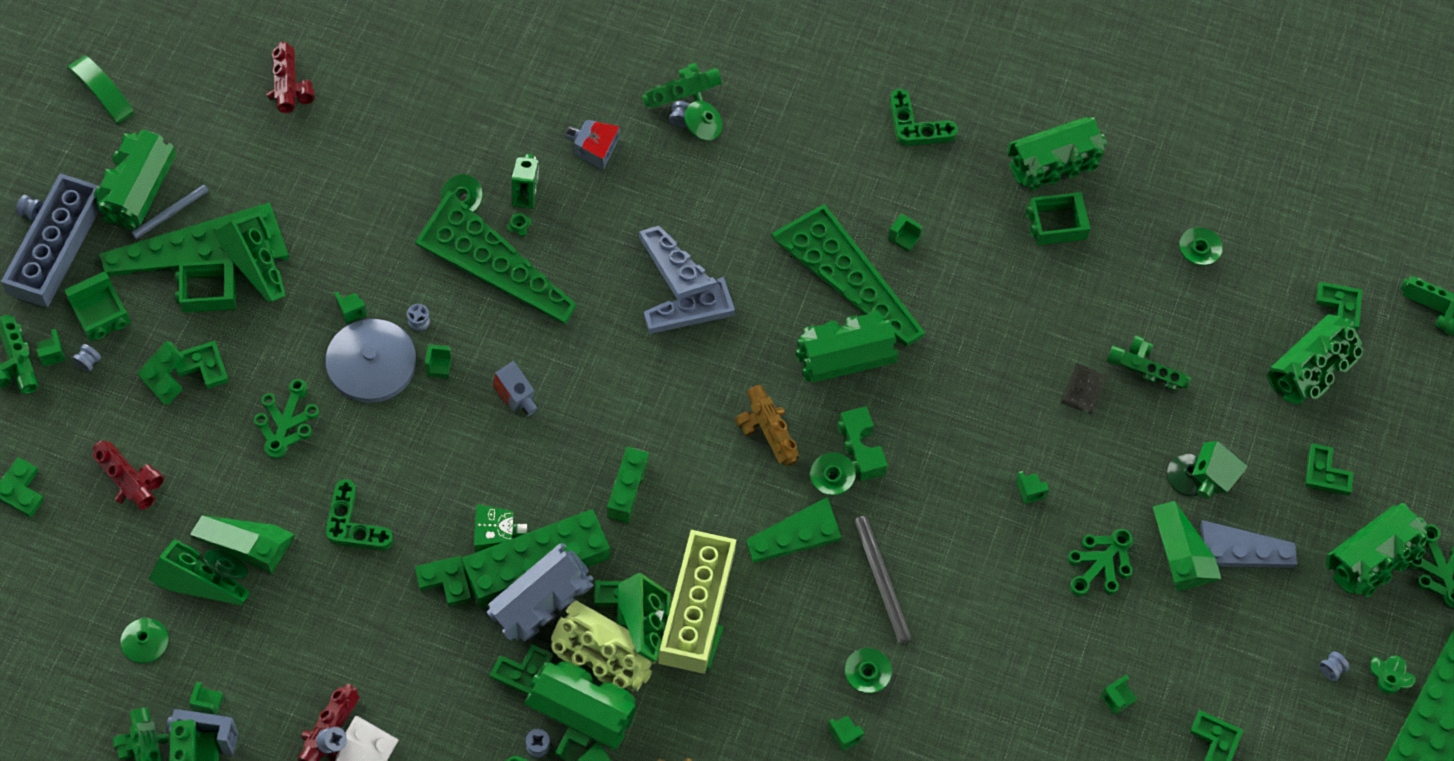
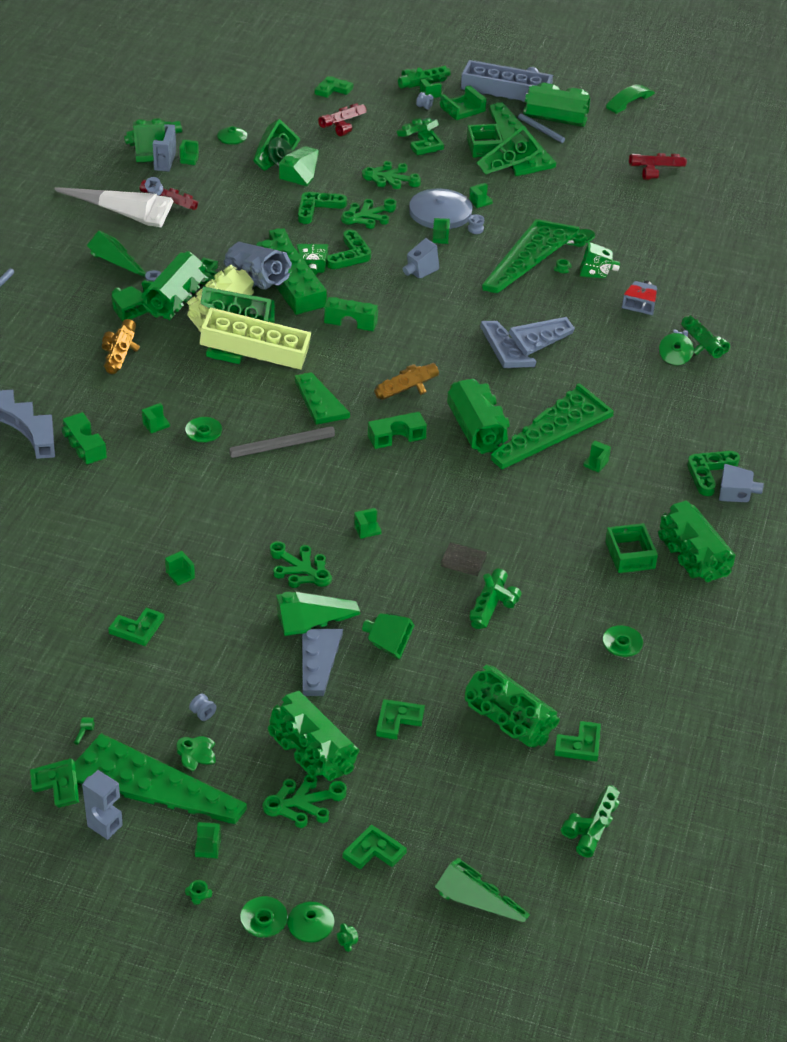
camera: 90 degrees right, 20 degrees down
green dish [810,452,856,496] -> none
none -> green beam [327,230,371,269]
none -> green plant [341,198,396,229]
none -> sand blue torso [719,464,764,502]

